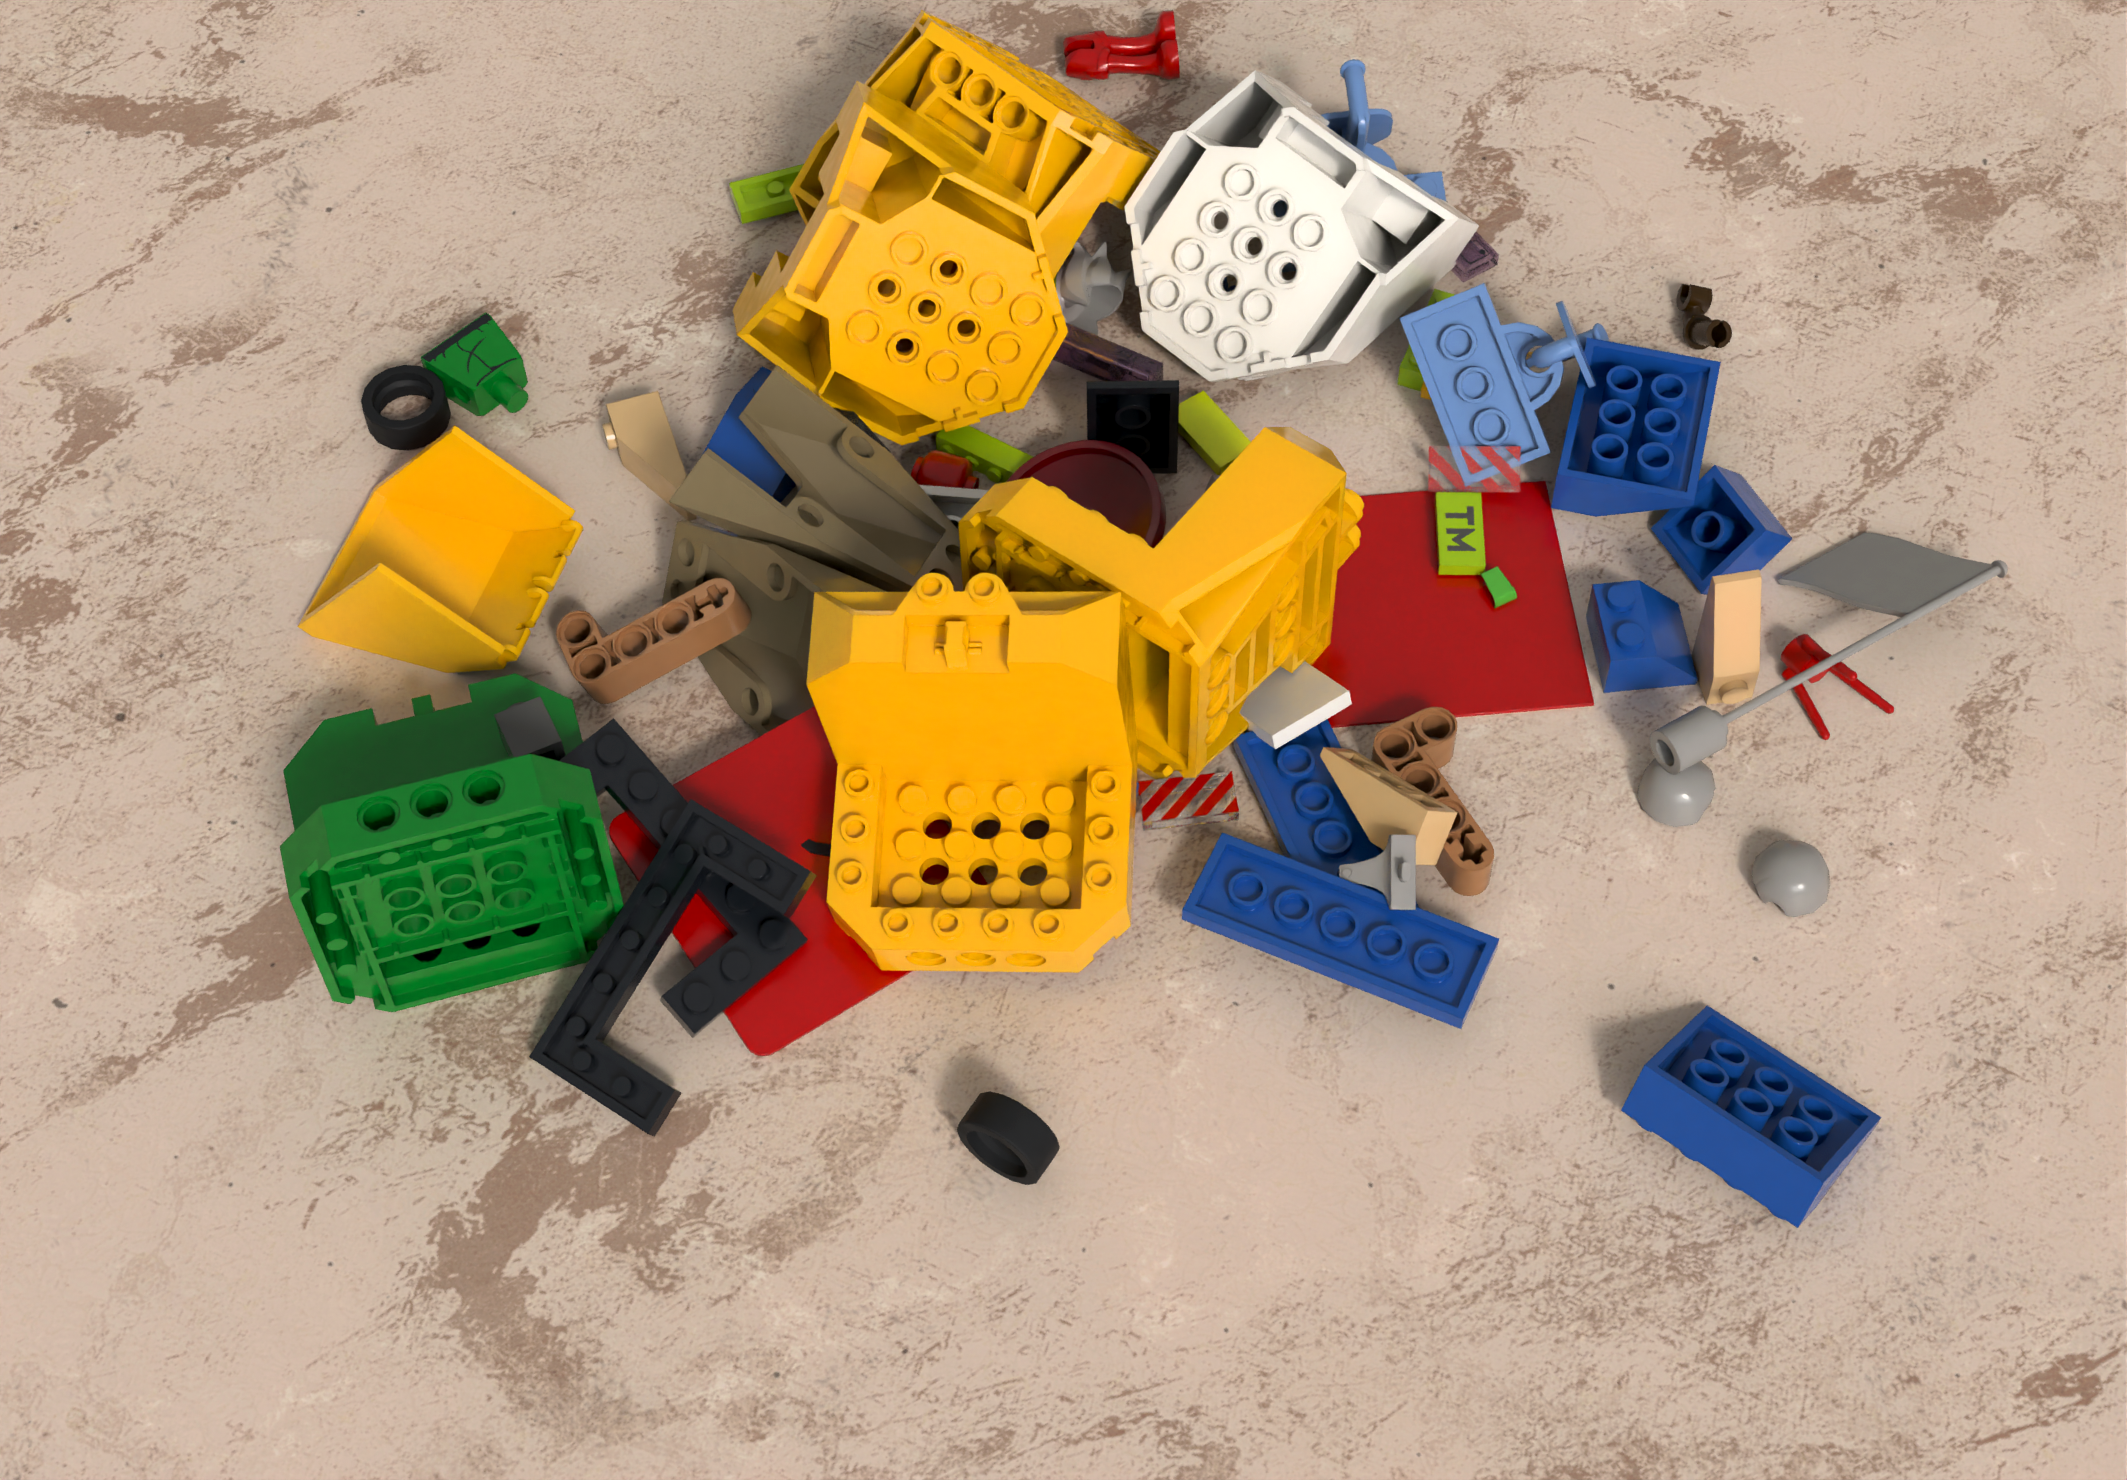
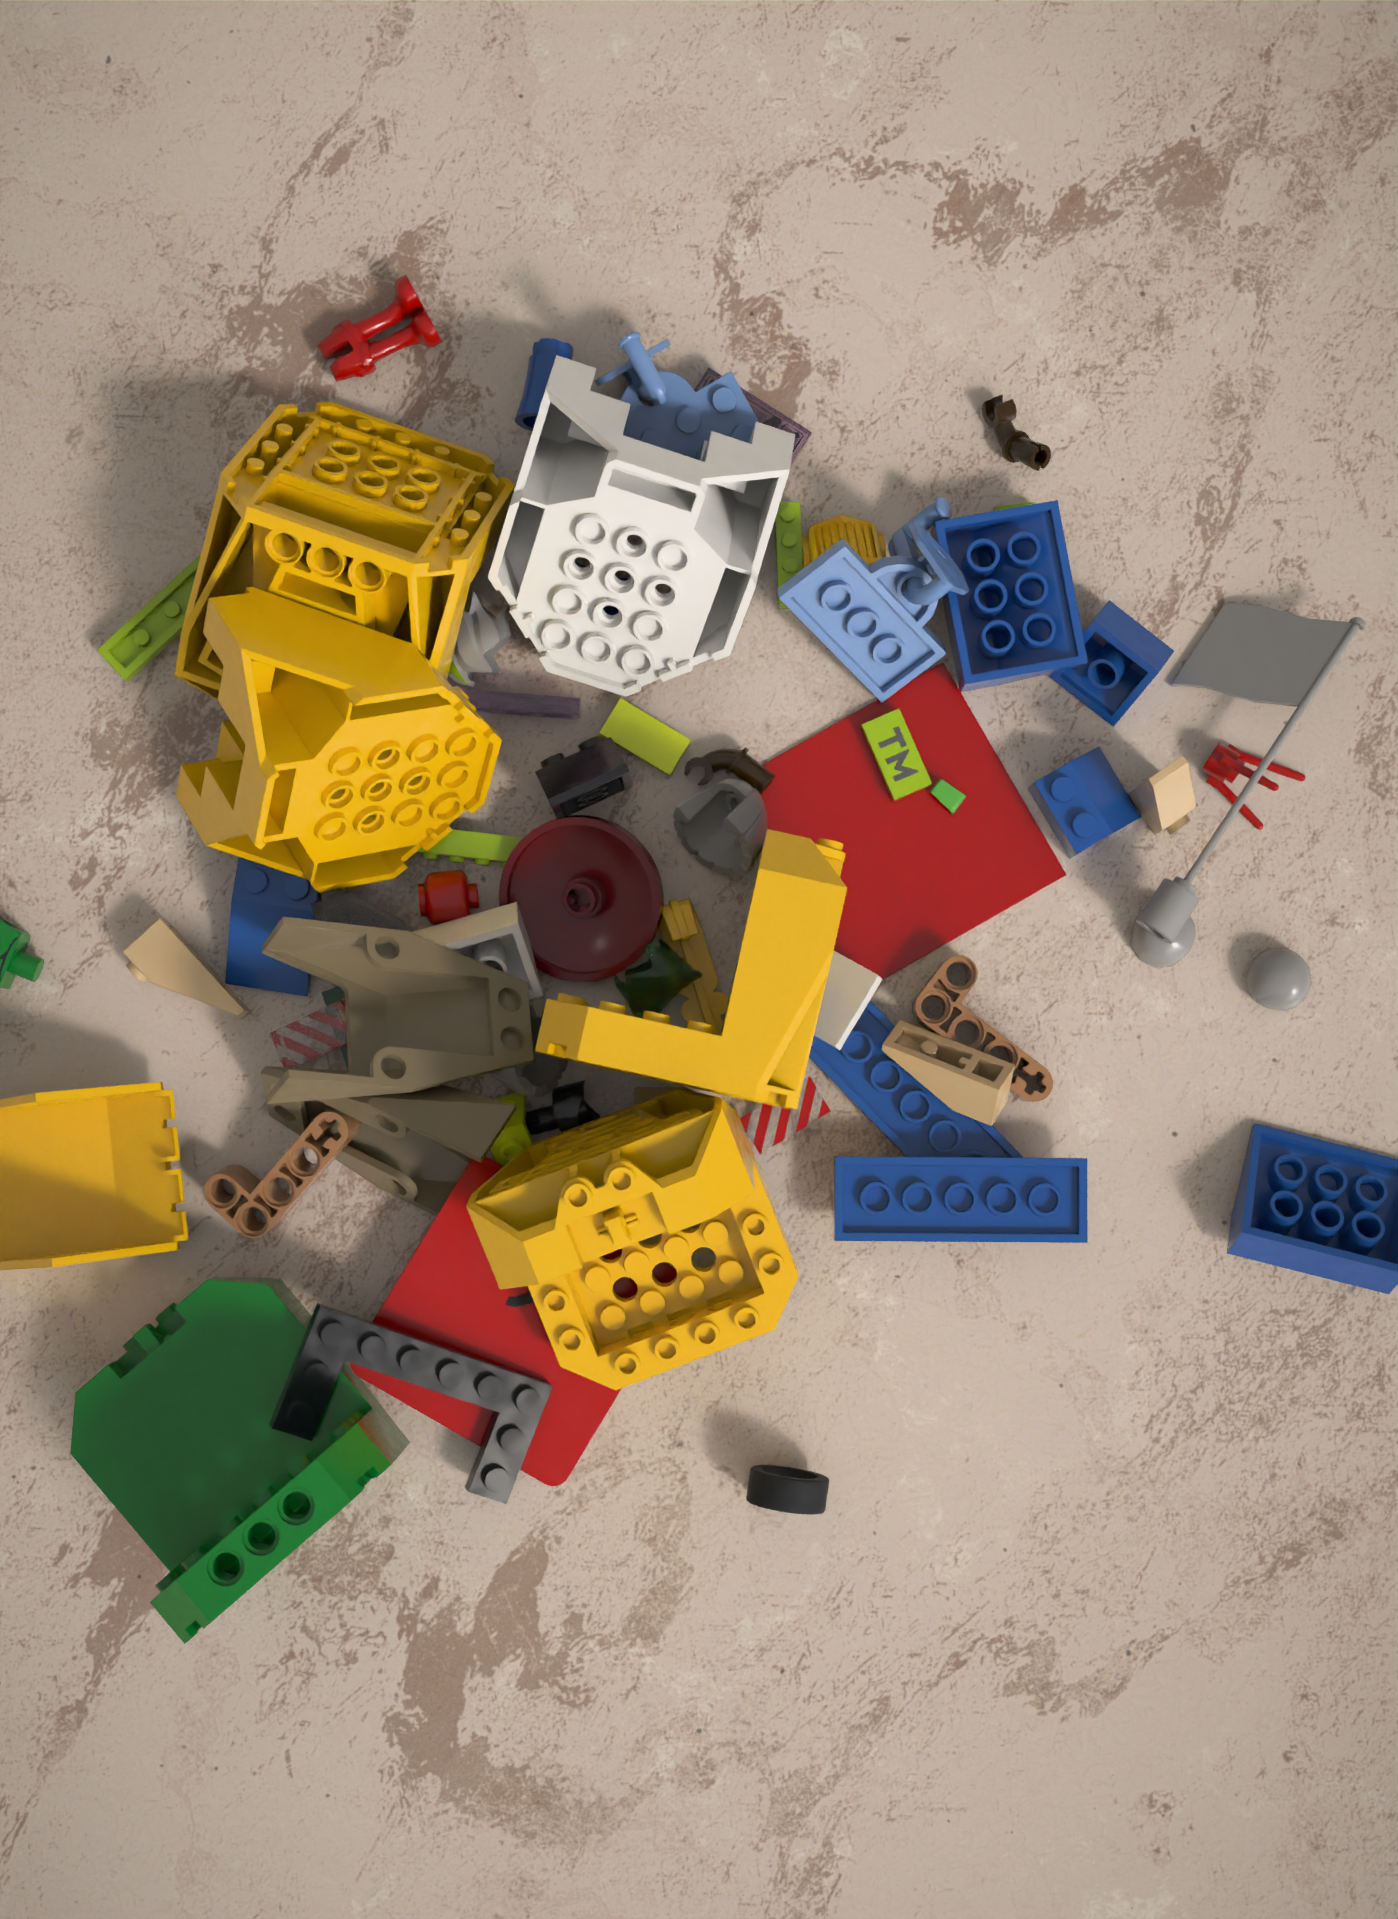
camera: 30 degrees left, 30 degrees up
dark grey brick [494,696,565,761] -> none
black plate [529,799,817,1137] -> none
light grey piece [1339,835,1416,910] -> none
clear tile [1428,446,1521,492] -> none

